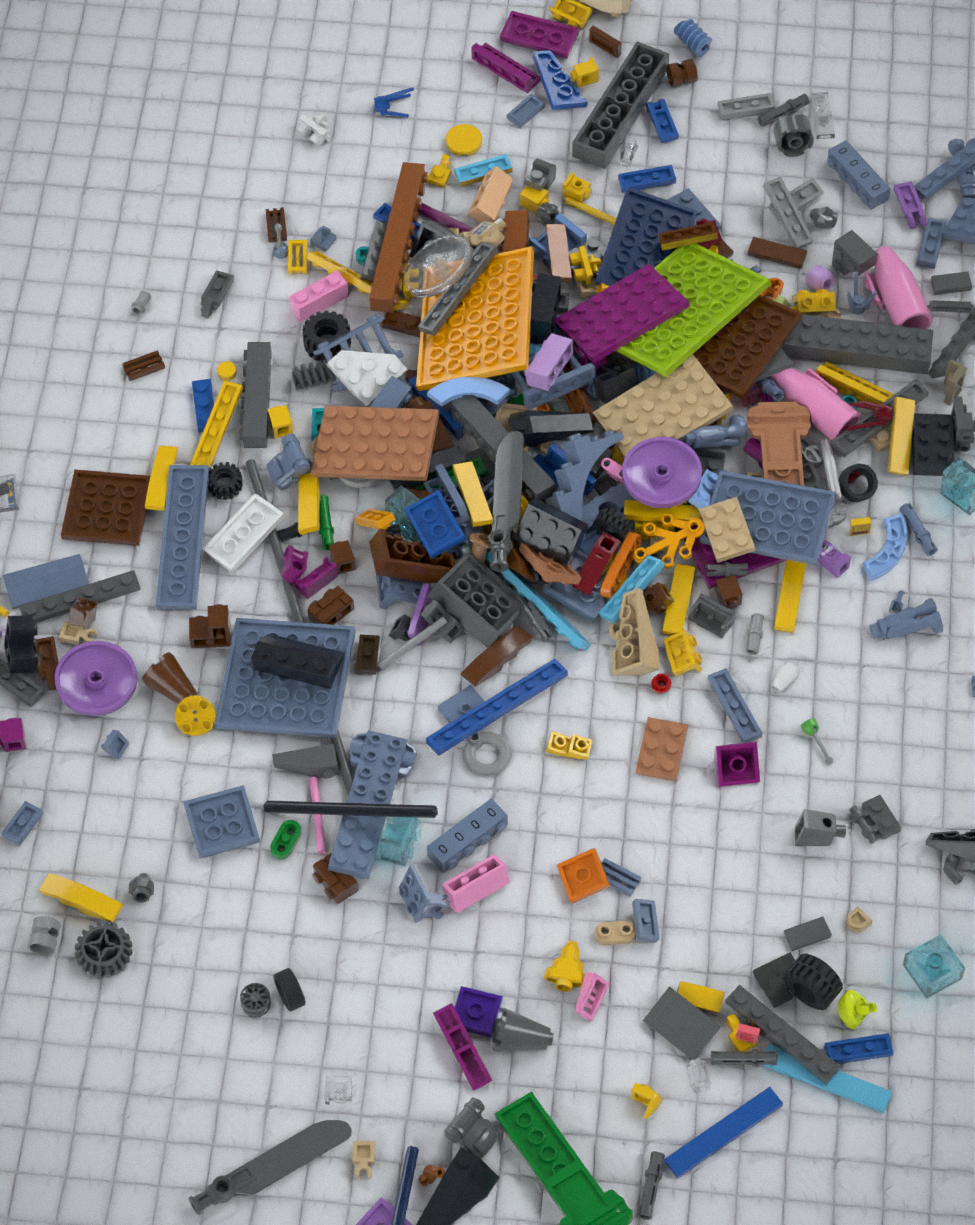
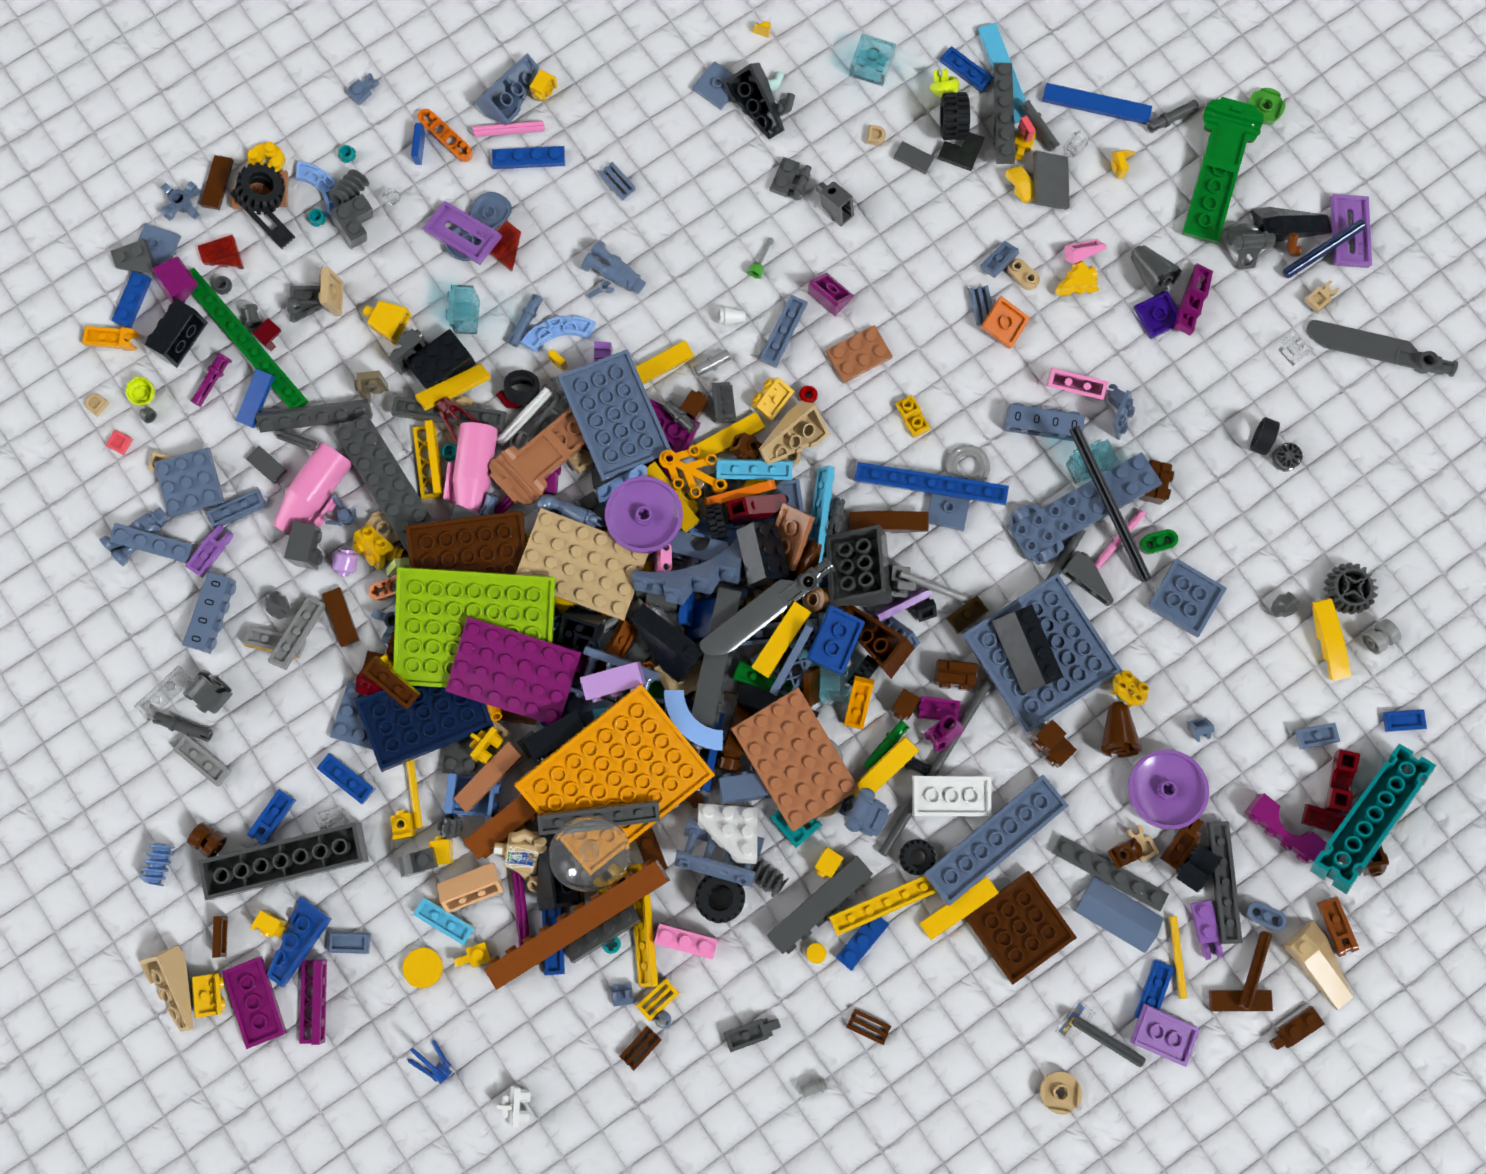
camera: 130 degrees left, 20 degrees up
tan plate [699,497,756,563] -> none

